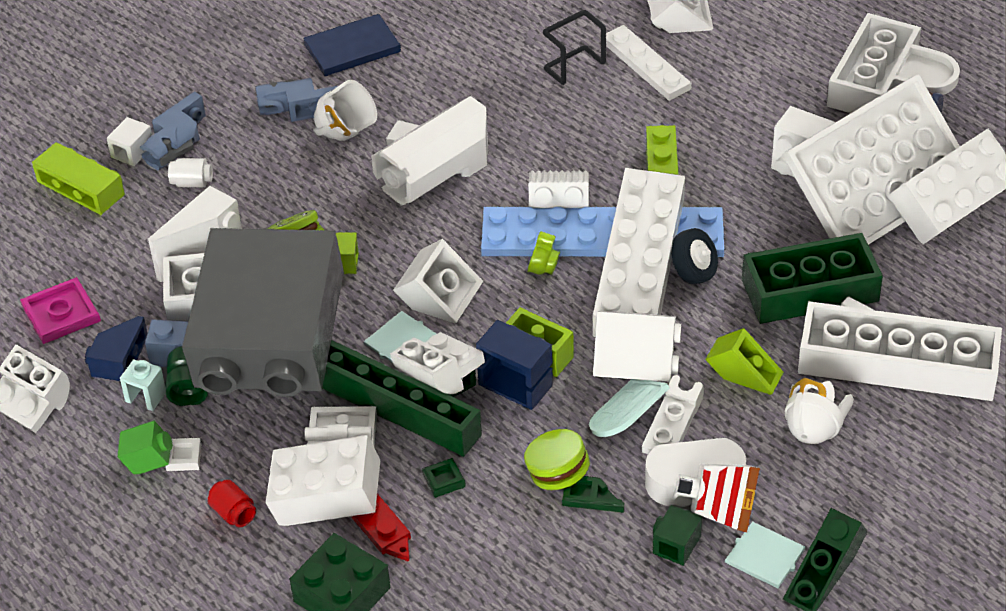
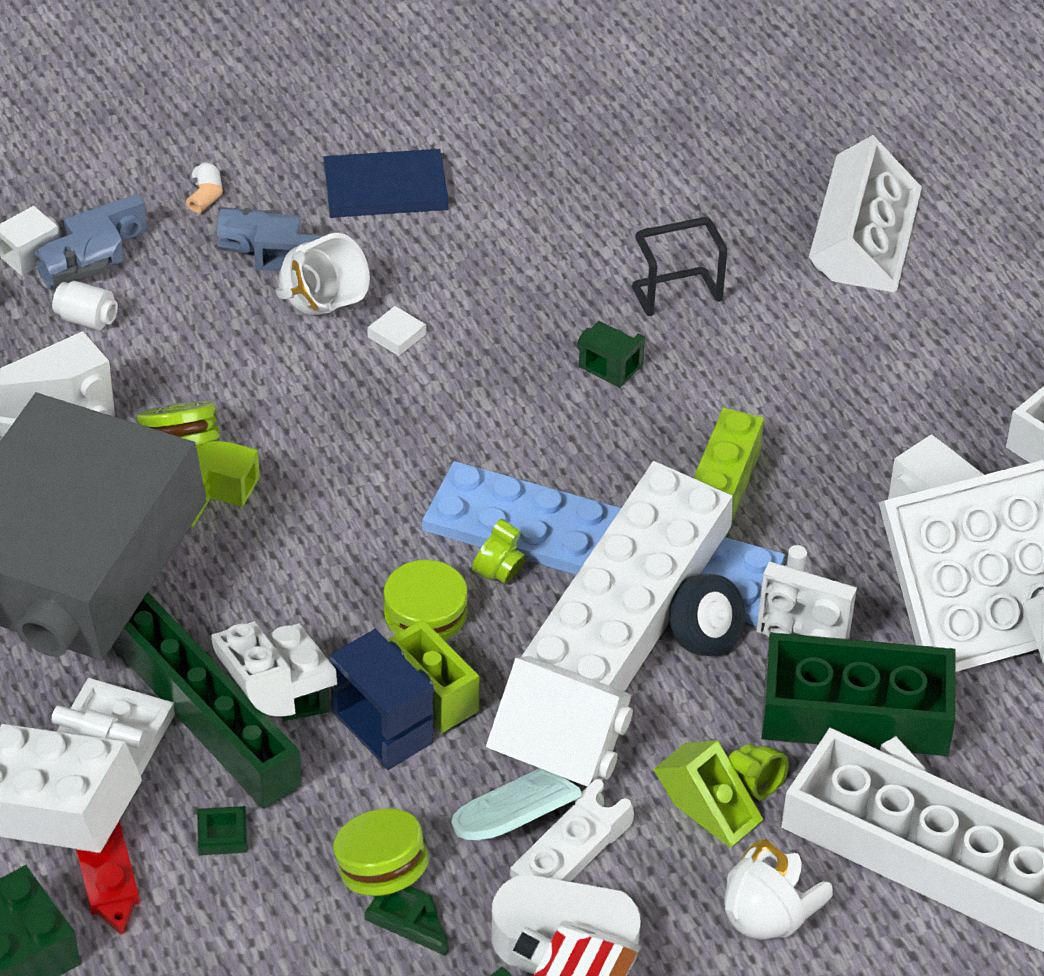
camera: 15 degrees right, 0 degrees up
light aqua piece [364,311,436,363] -> none
white brick [371,96,488,205] -> none
white slope [393,239,483,323] -> none
white brick [528,170,589,208] -> none
white plate [606,25,692,101] -> none
none -> arm [186,162,223,214]
none -> lime head [384,560,467,641]
none -> dark green brick [577,321,645,388]
none -> lime piece [728,743,789,801]
none -> white plate [756,545,857,639]

